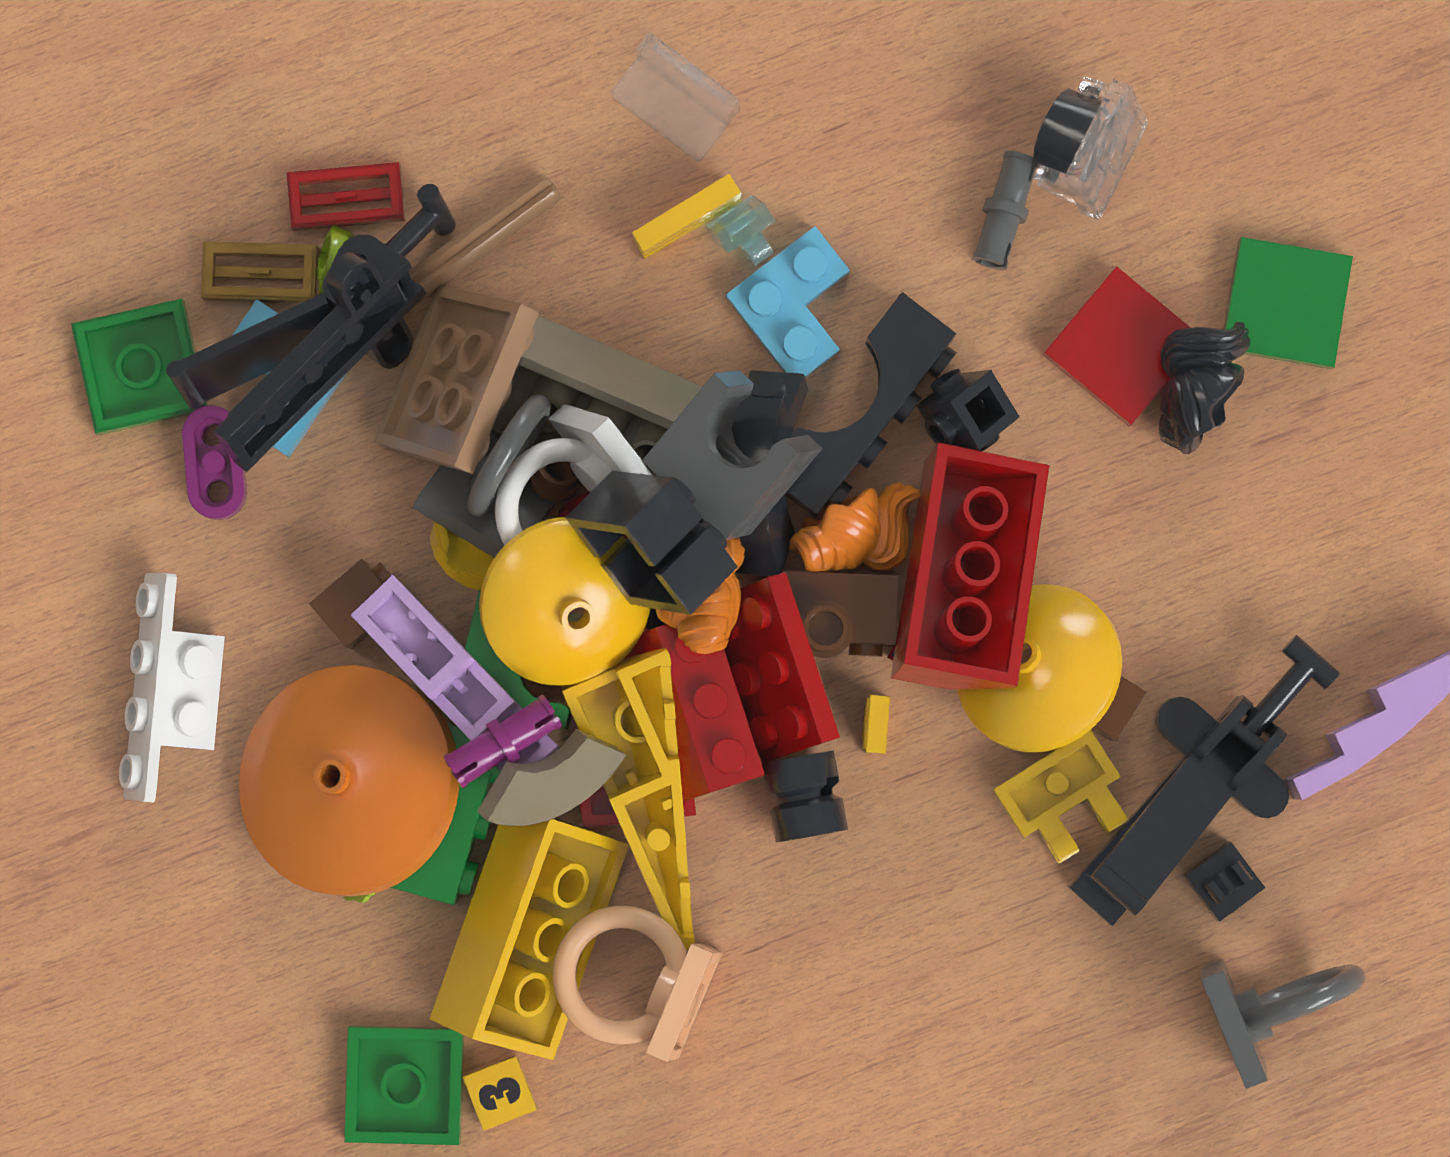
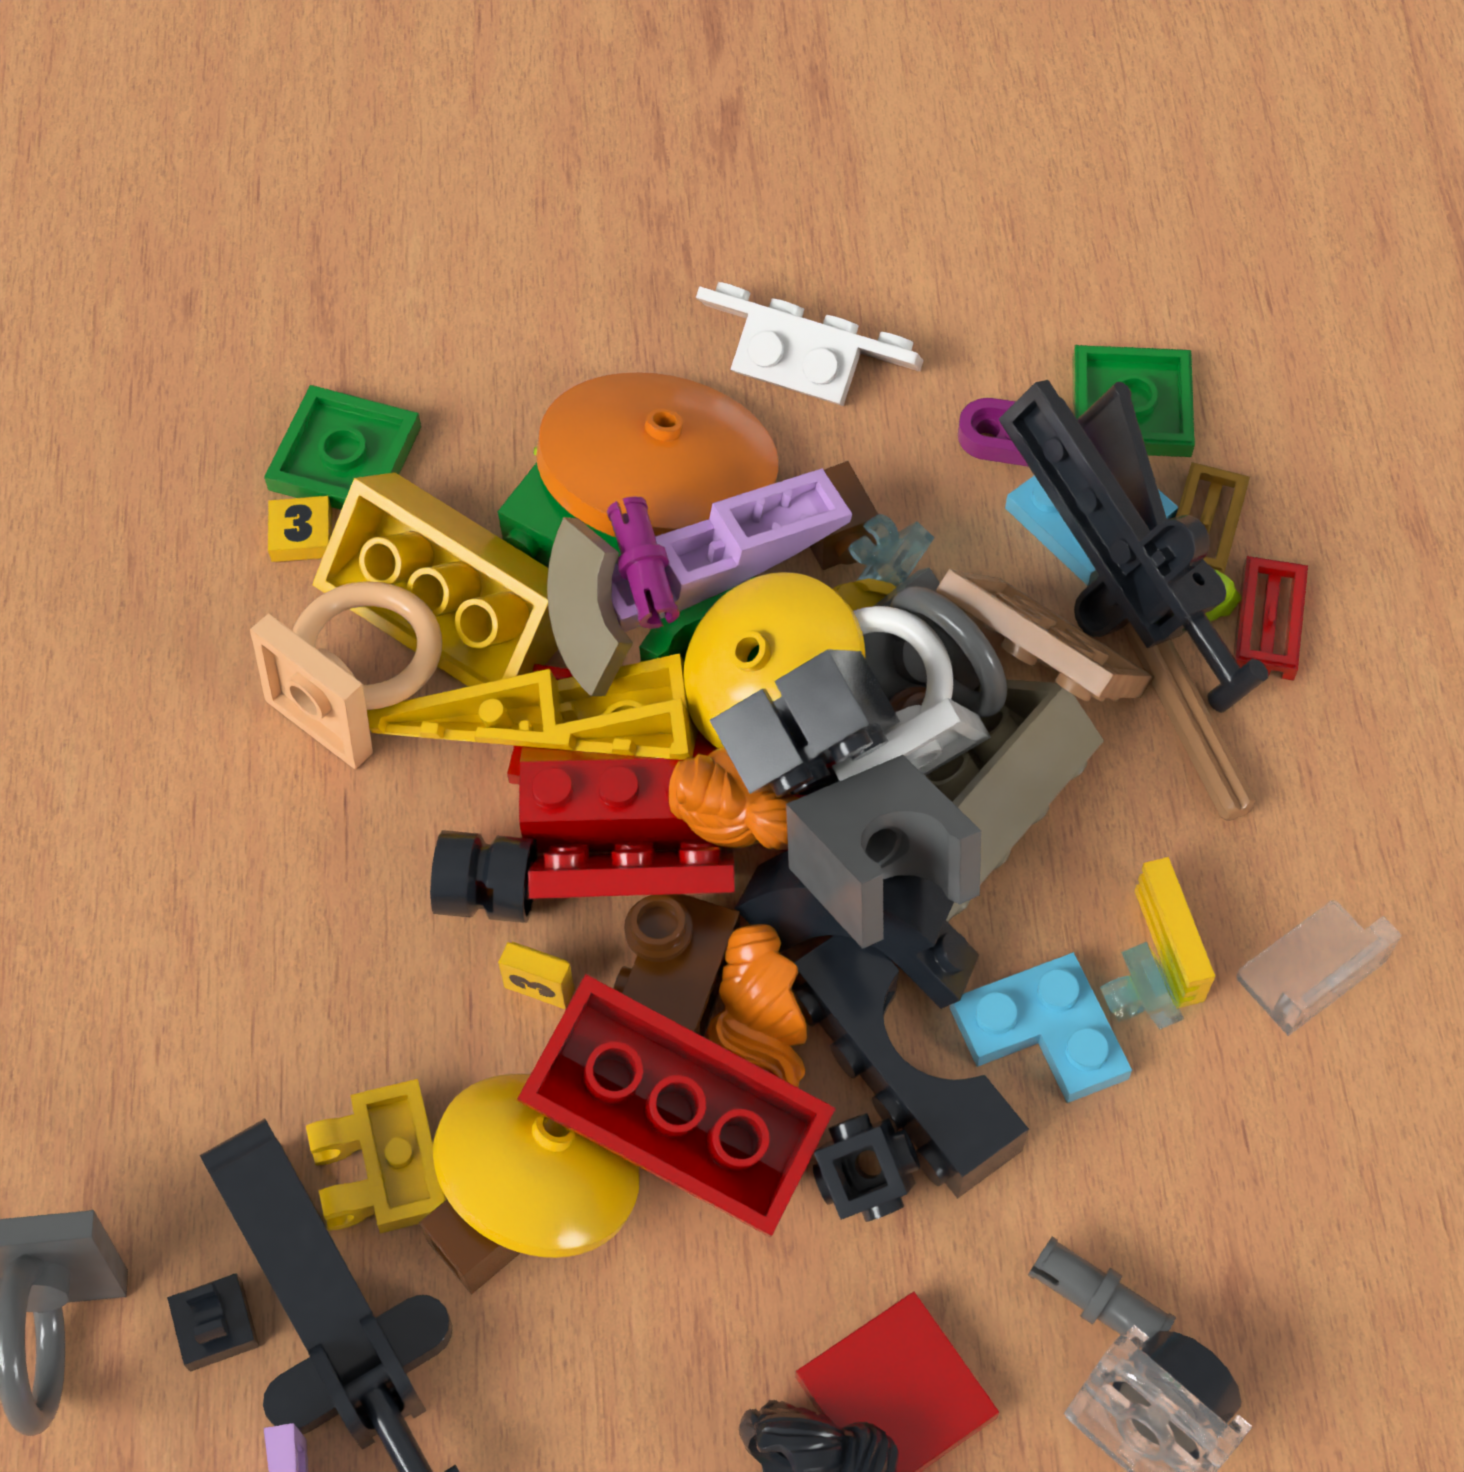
camera: 110 degrees right, 25 degrees down
none -> clear light blue tile [848,514,935,586]

